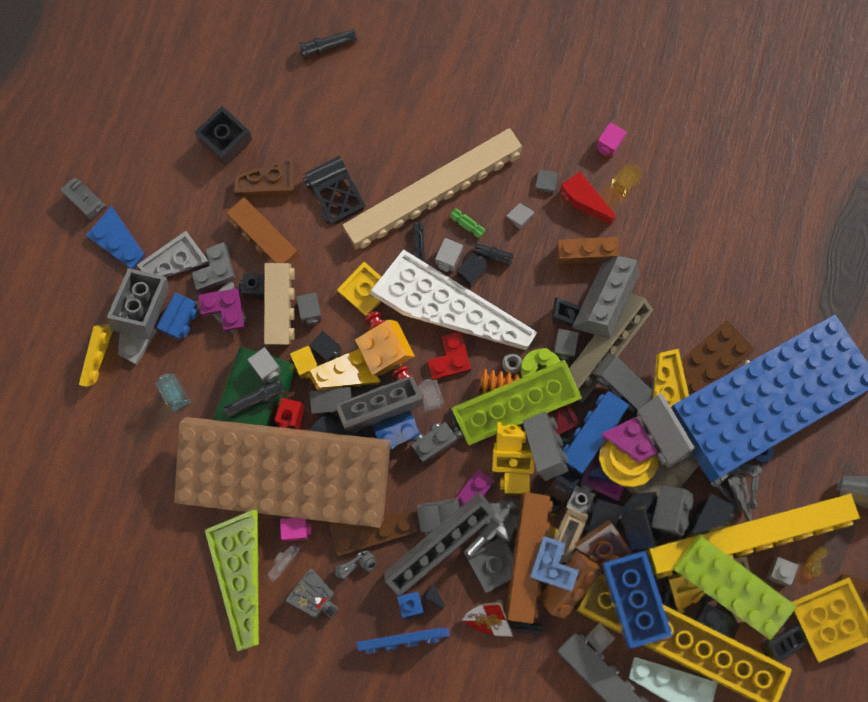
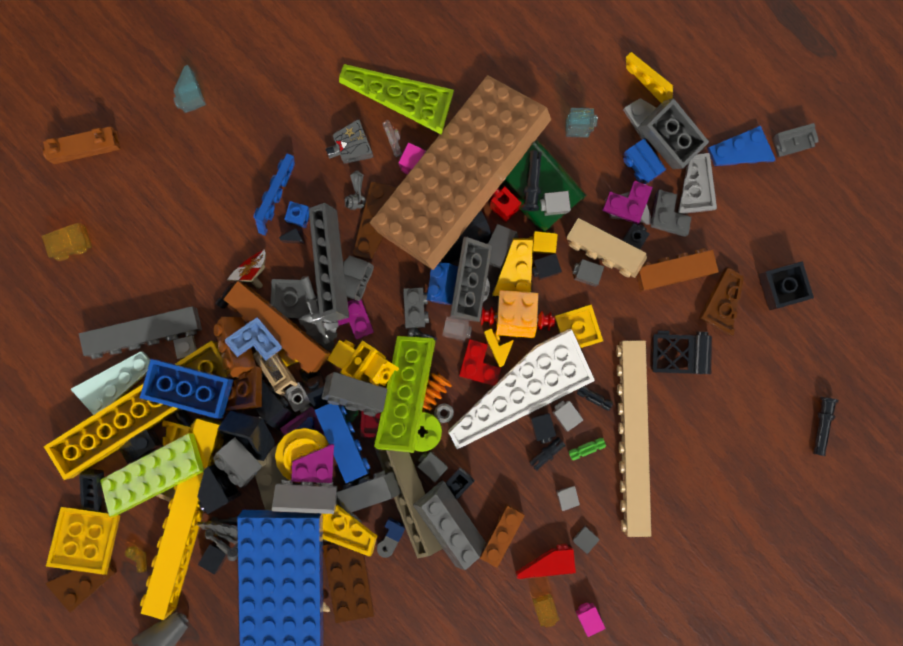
camera: 115 degrees right, 10 degrees up
light grey brick [766,557,798,587] -> none
none -> black brick [198,541,227,575]
none -> leg [377,517,405,558]
none -> yellow slope [484,329,514,367]

